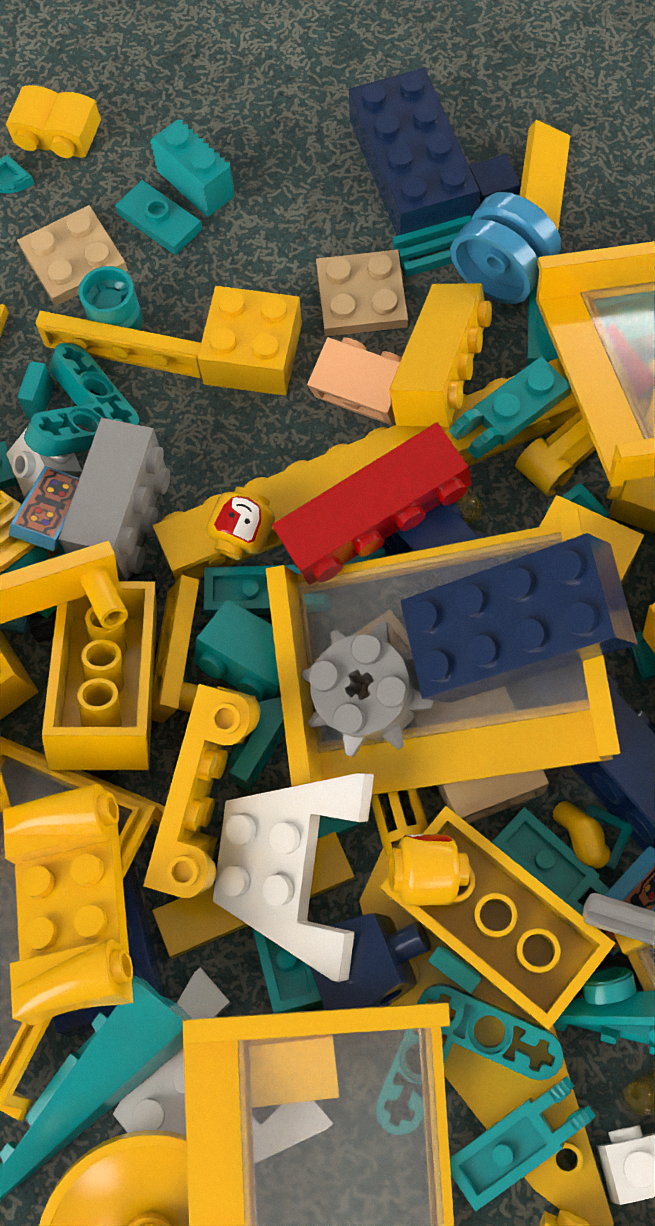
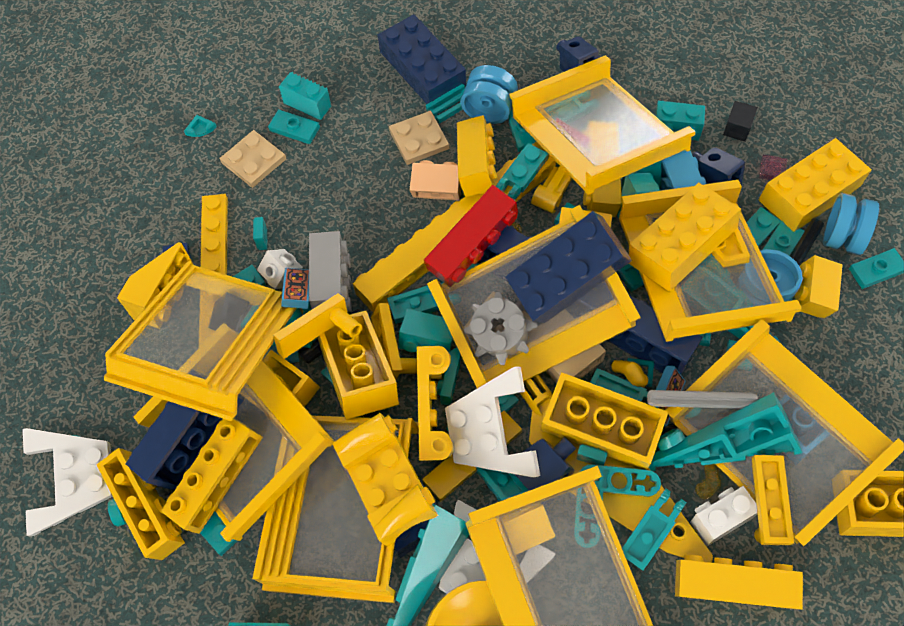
camera: 20 degrees left, 5 degrees down
yellow brick [6,85,101,158] -> none
teal beam [24,343,139,457] -> none
yellow tile [35,311,202,378] -> none
teal wheel [78,266,143,330] -> none
yellow brick [197,286,302,396] -> none
head [206,487,275,560] -> none
yellow head [388,834,470,905] -> none
dark blue tile [469,154,521,203] -> none
yellow tile [519,120,570,230] -> none

